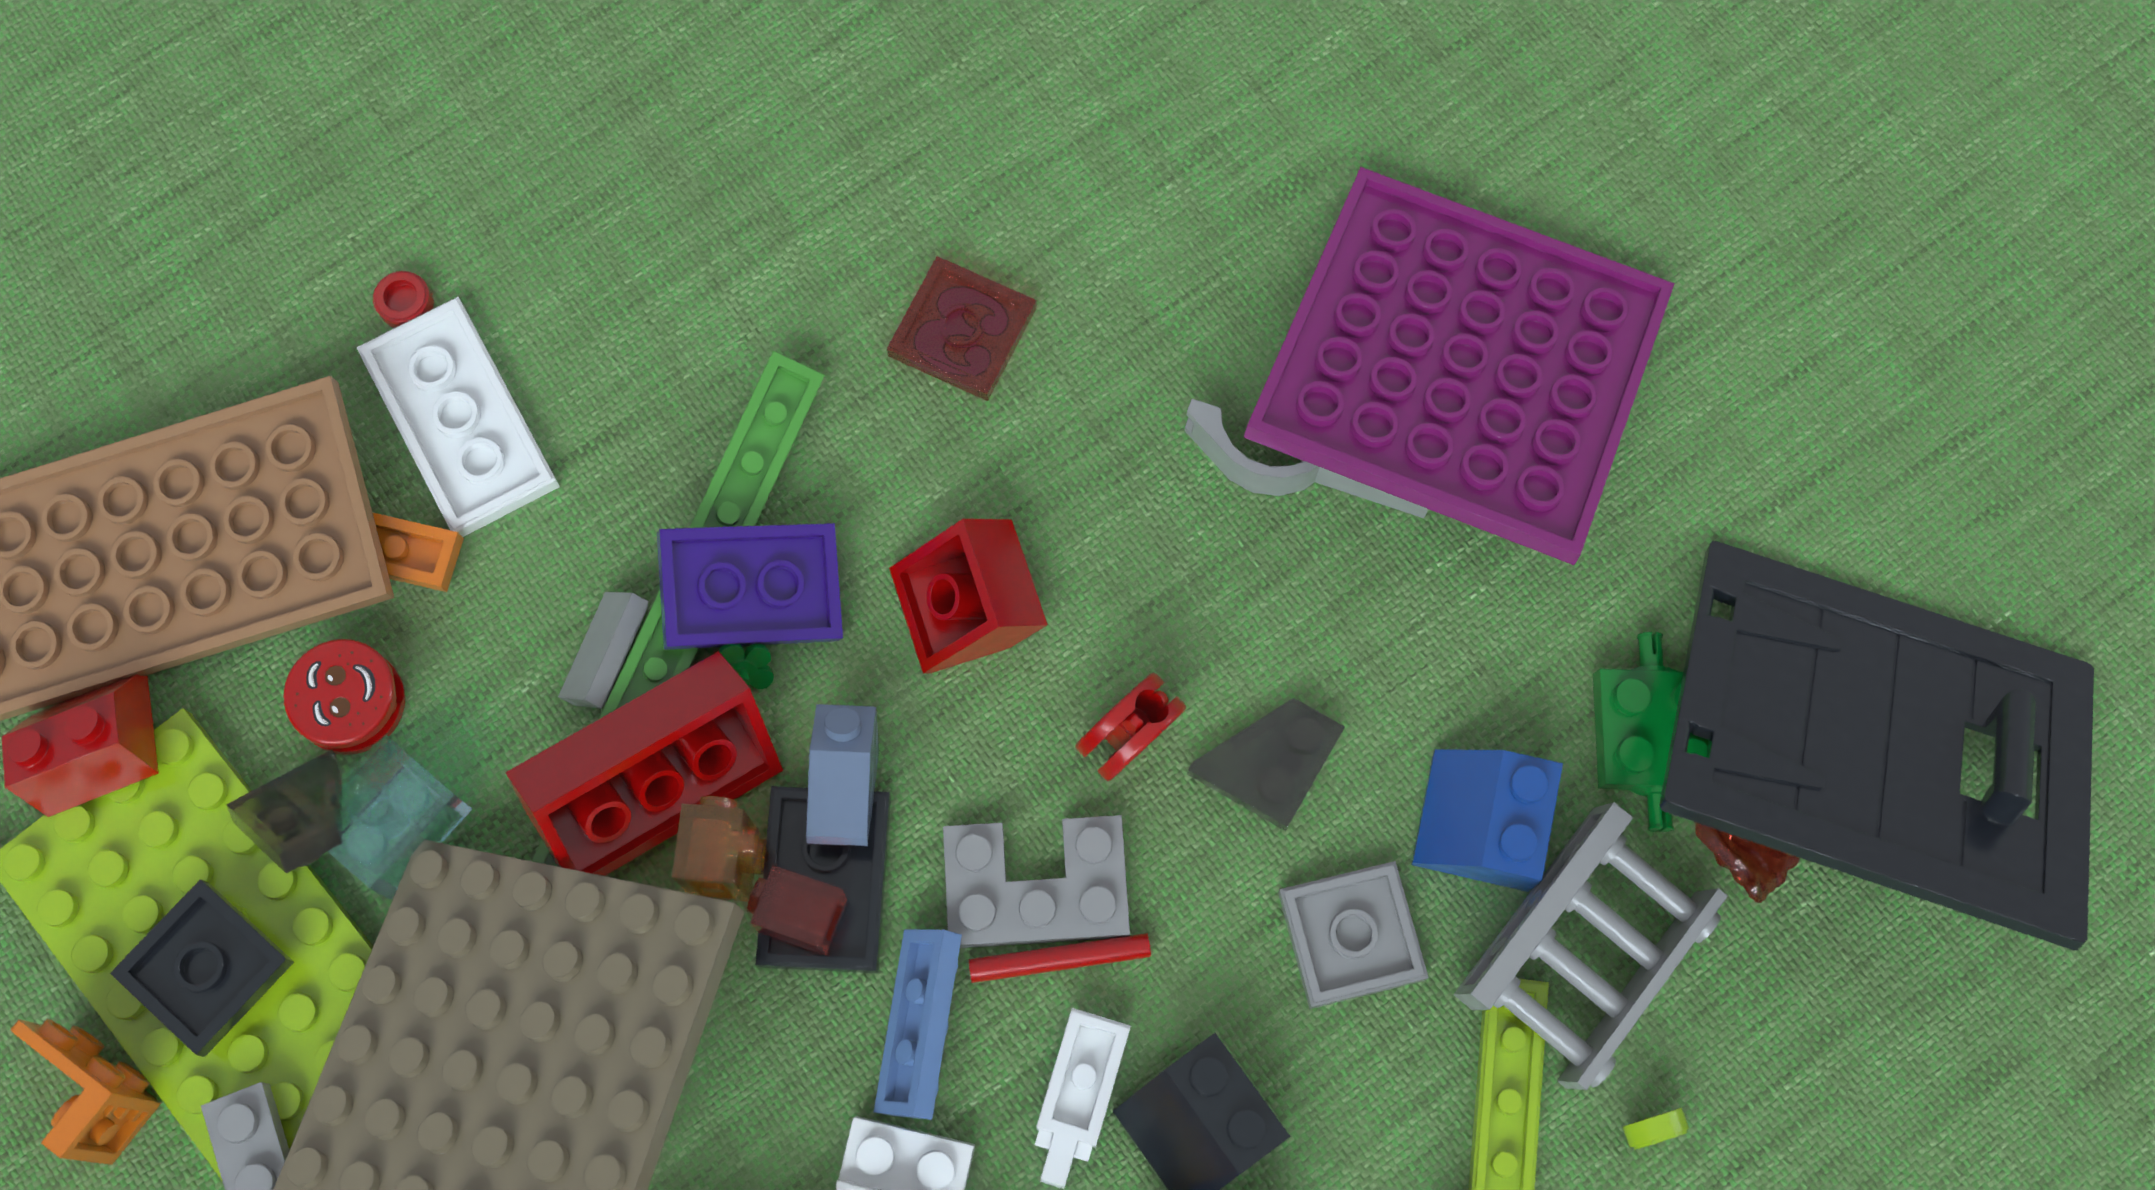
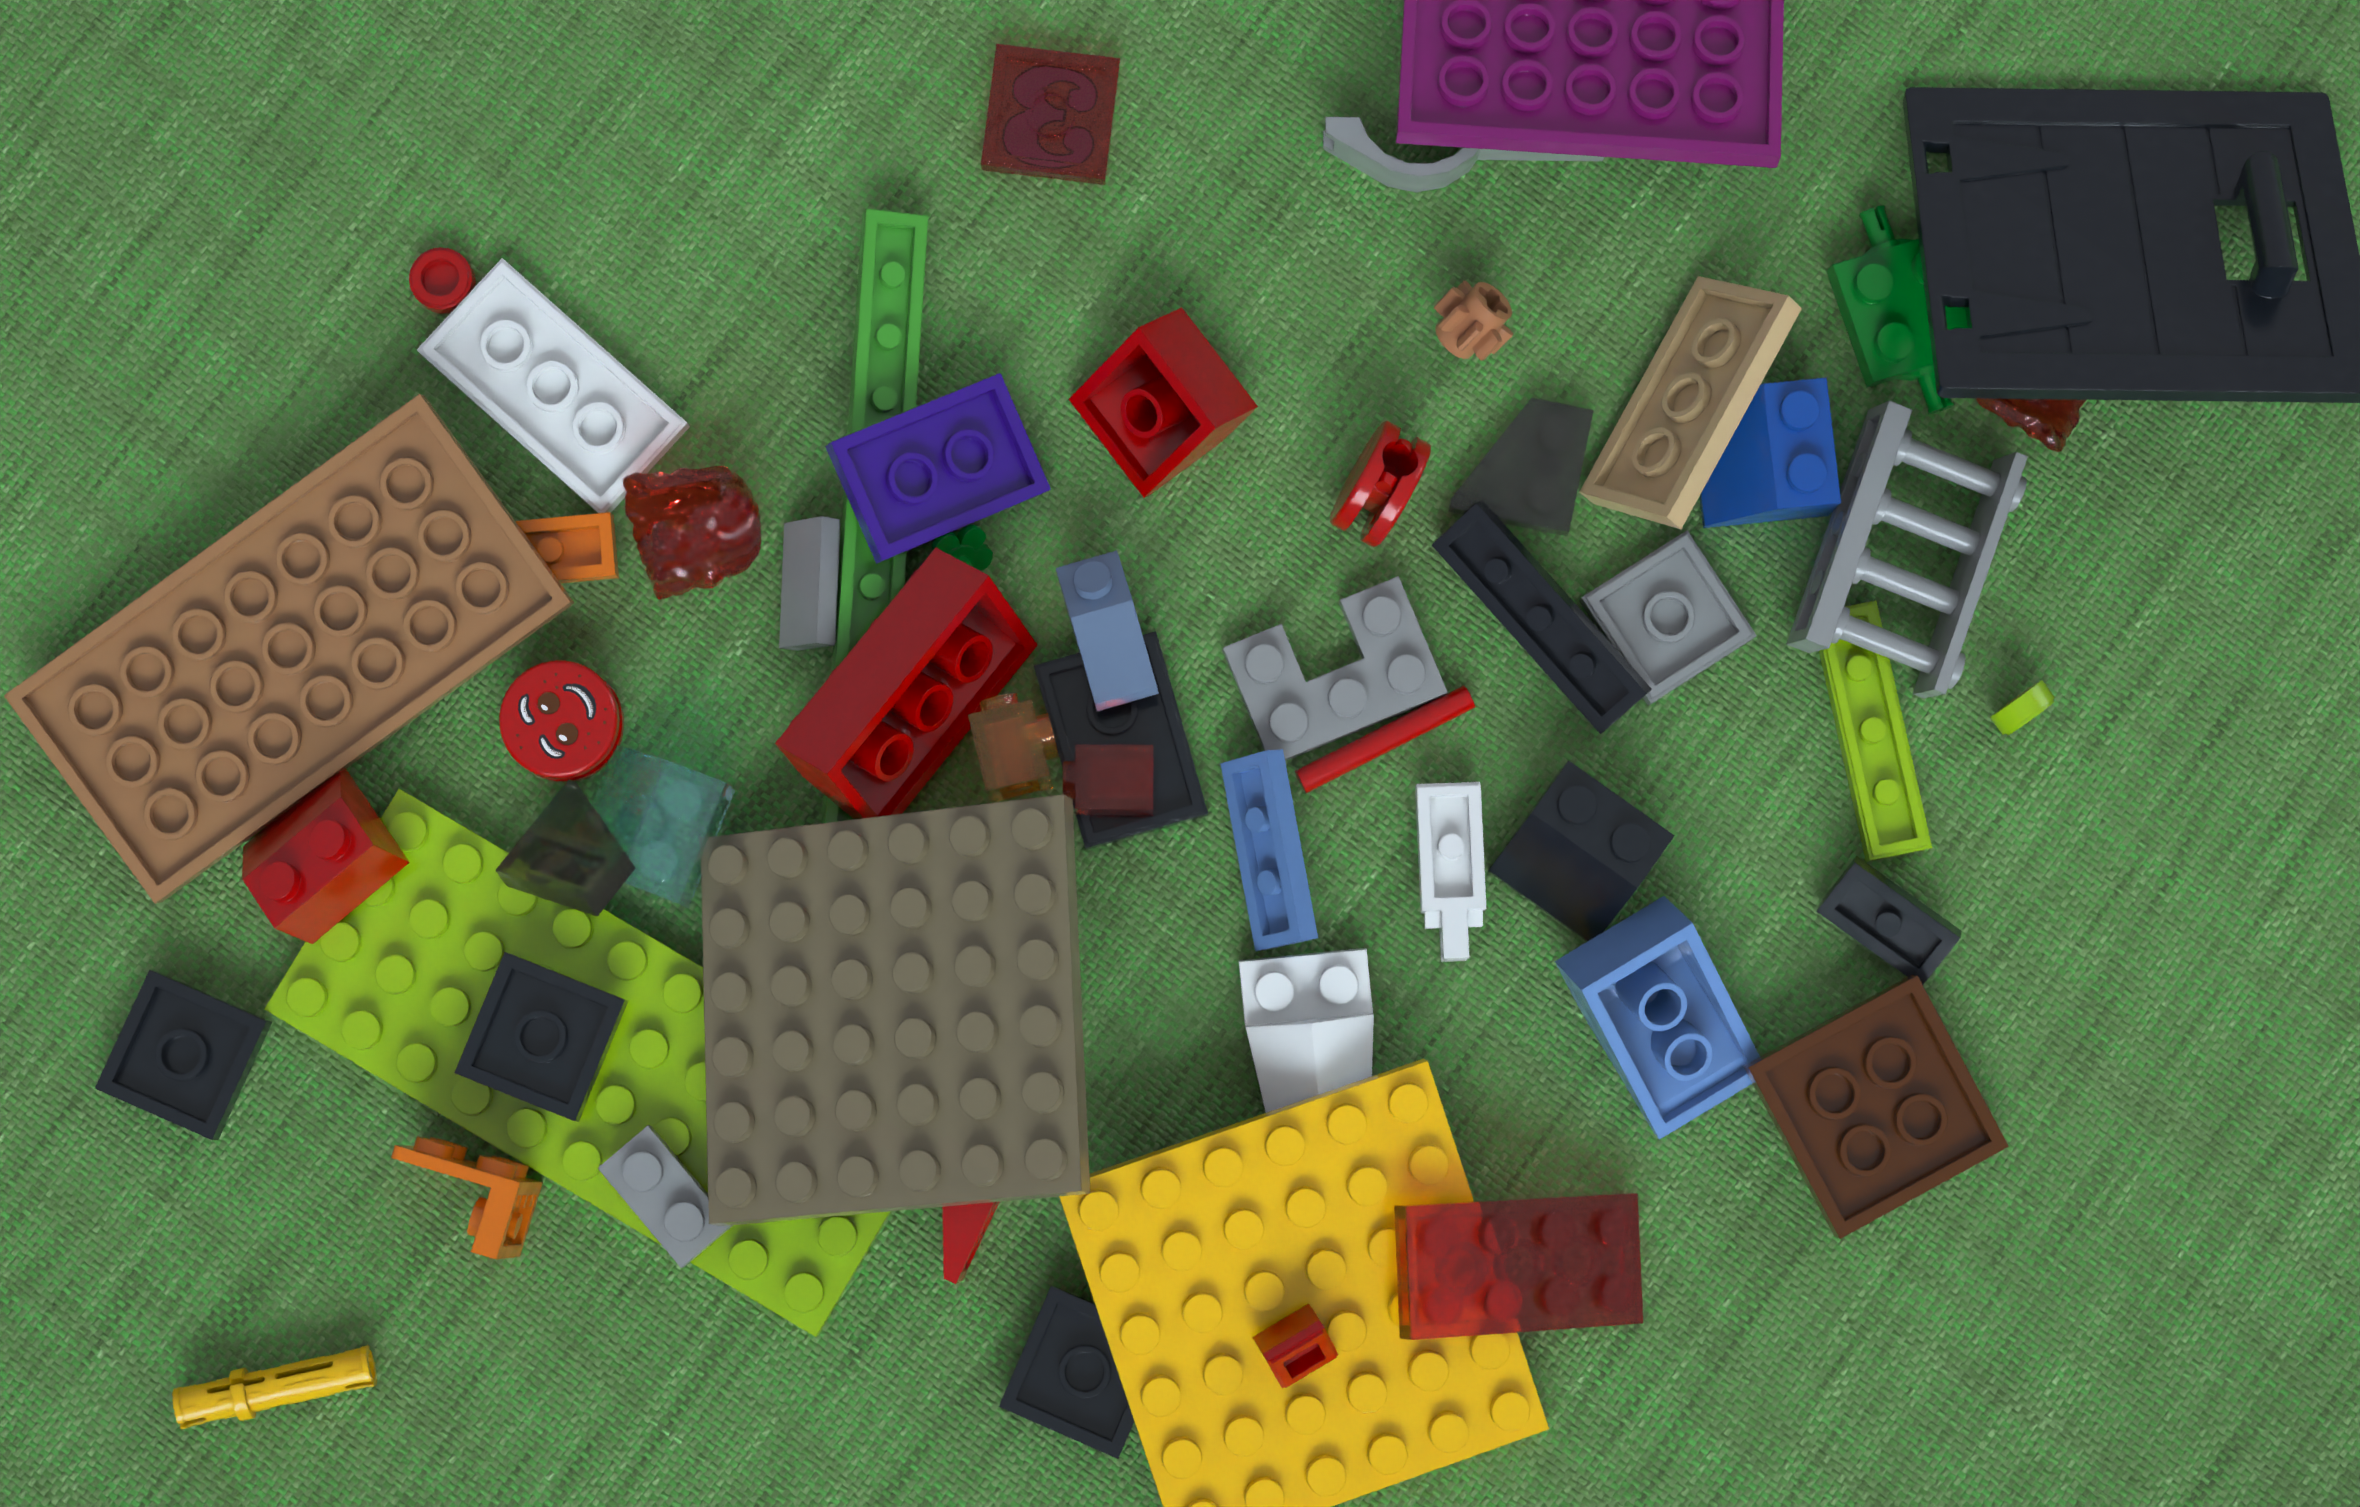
camera: 20 degrees left, 10 degrees up
none -> clear red hair [623,465,761,600]
none -> black plate [1432,500,1652,734]
none -> nougat gear [1434,281,1513,361]
none -> tan plate [1579,276,1802,529]

